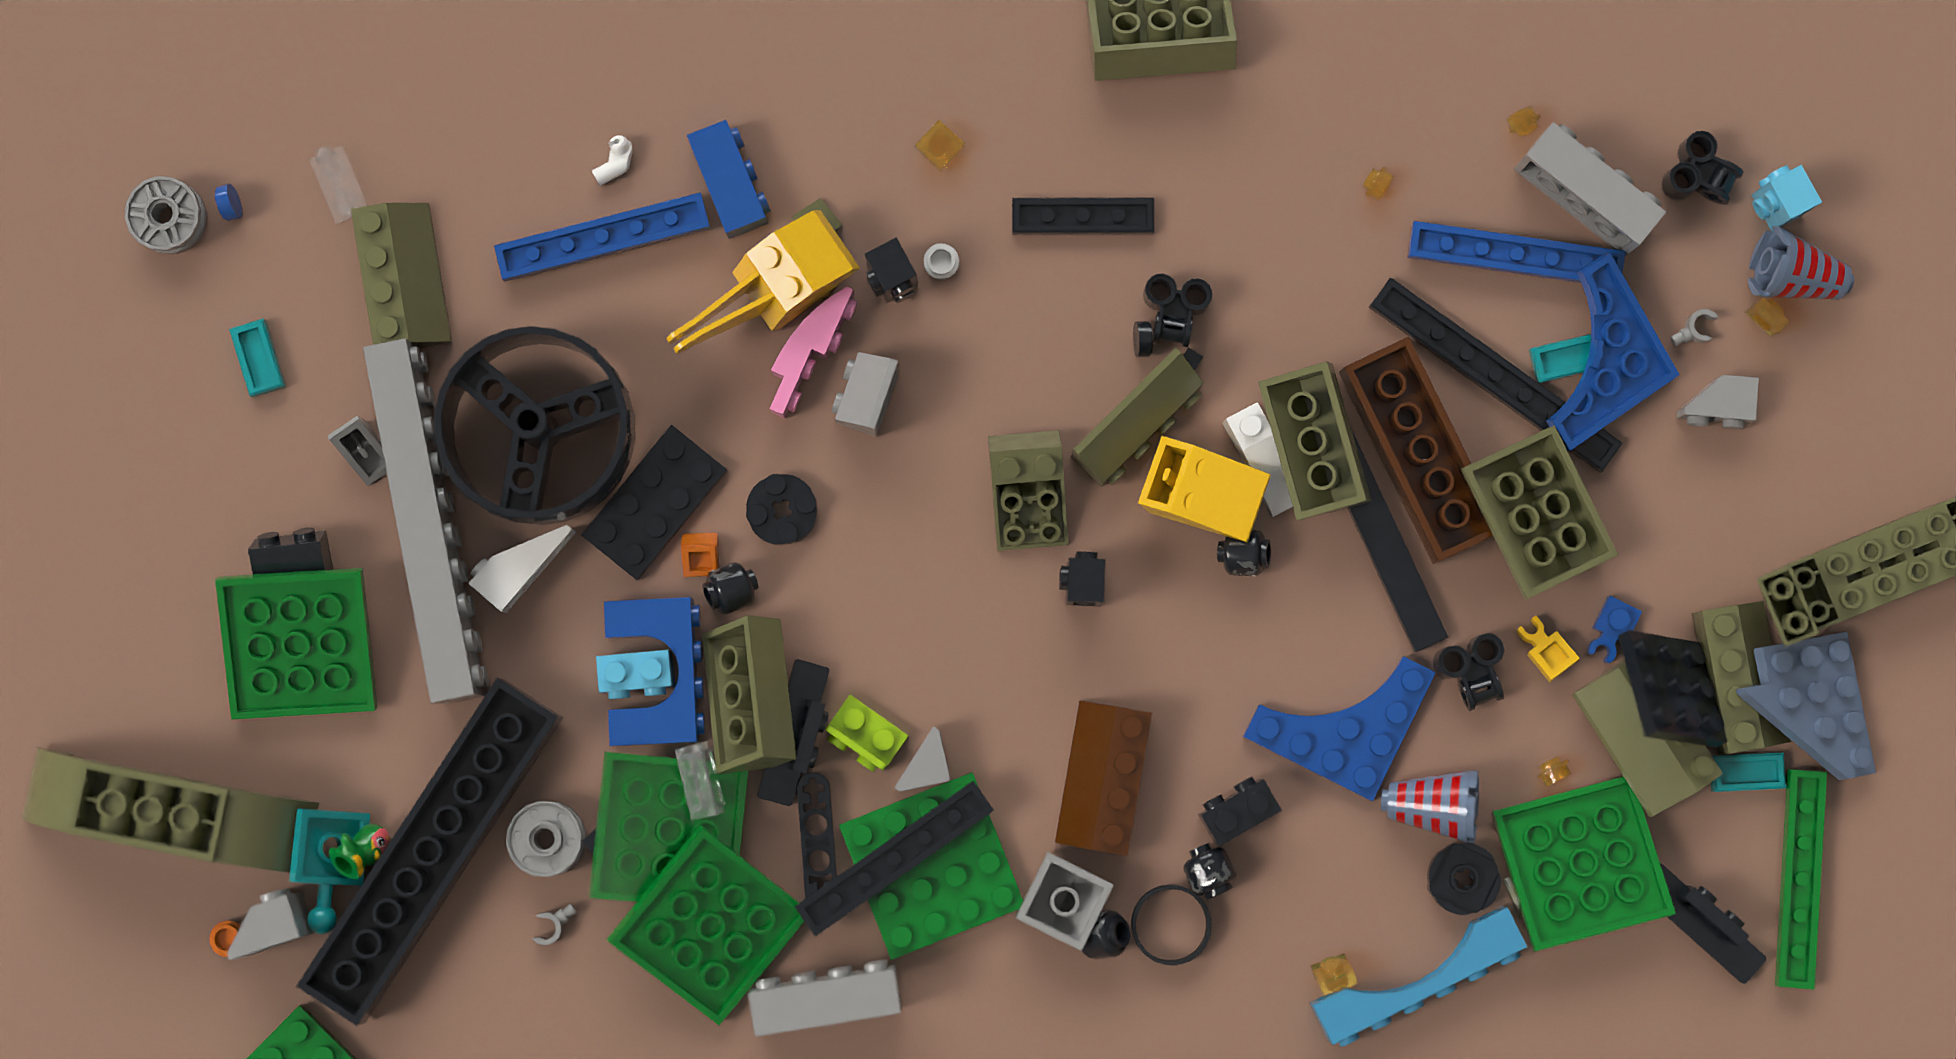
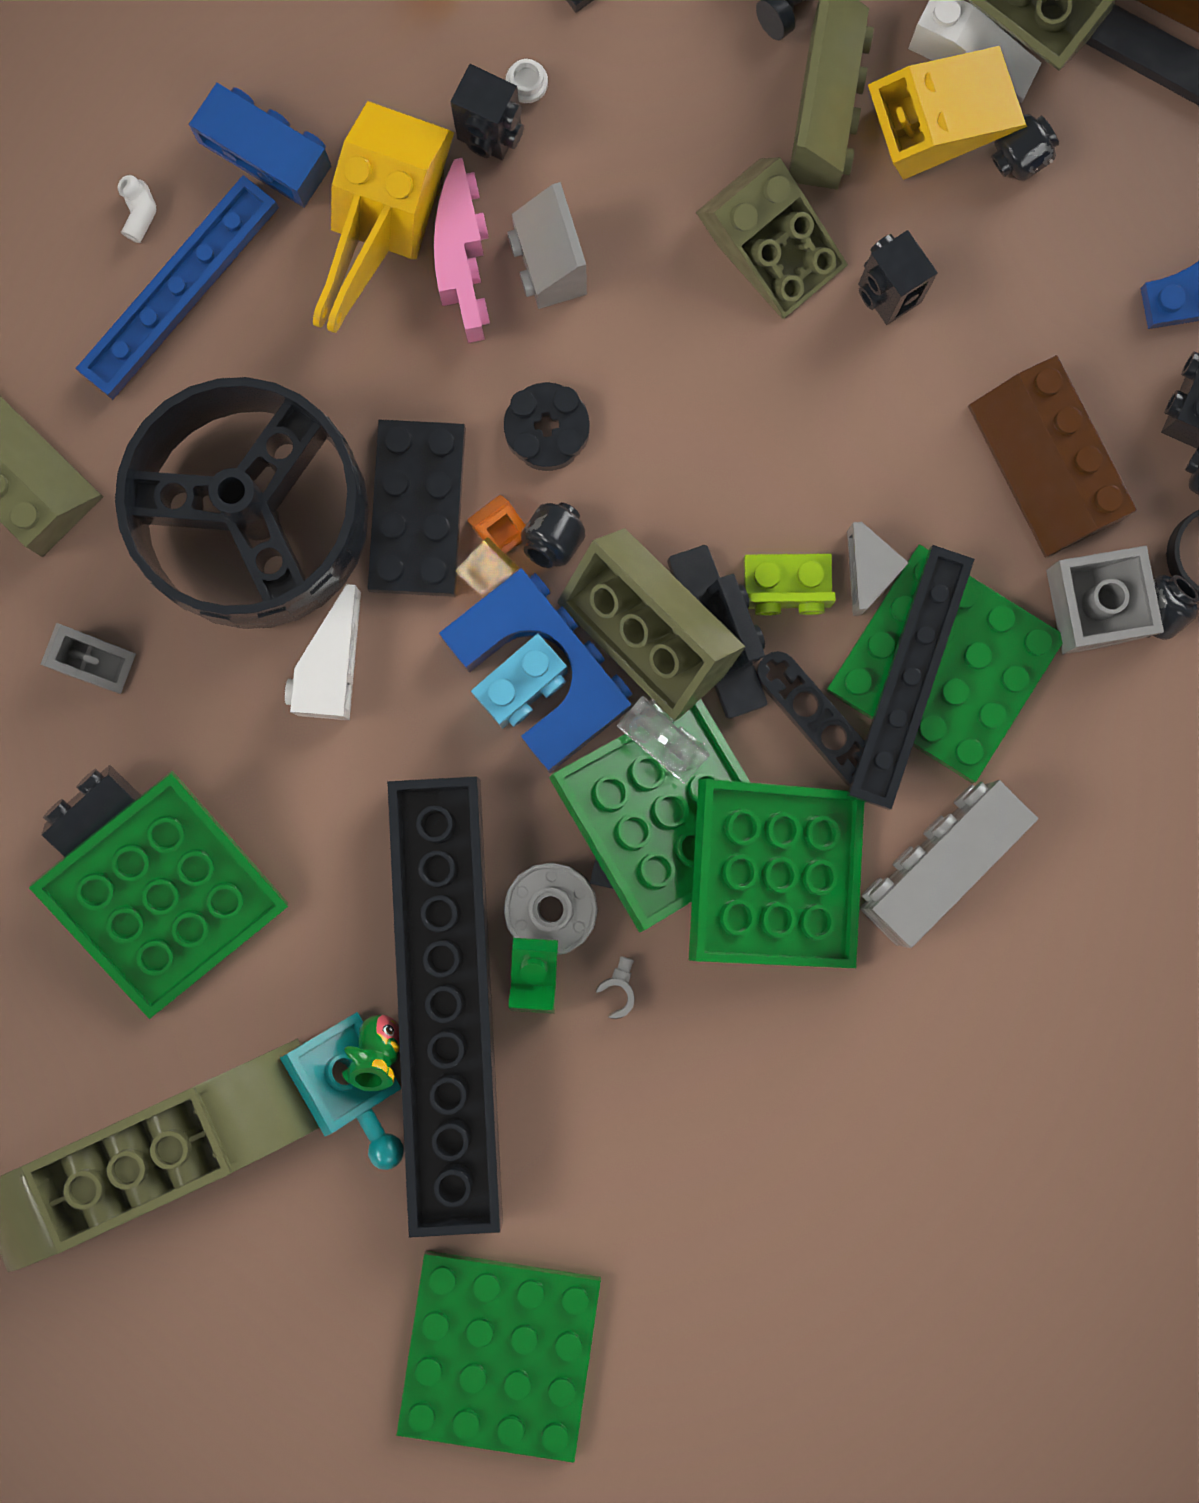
camera: 35 degrees left, 0 degrees up
orange plate [209,920,241,957] -> none
light grey slope [227,888,315,961] -> none
light grey brick [363,338,489,704] -> none
none -> clear yellow plate [455,537,519,598]
none -> green slope [508,938,558,1014]

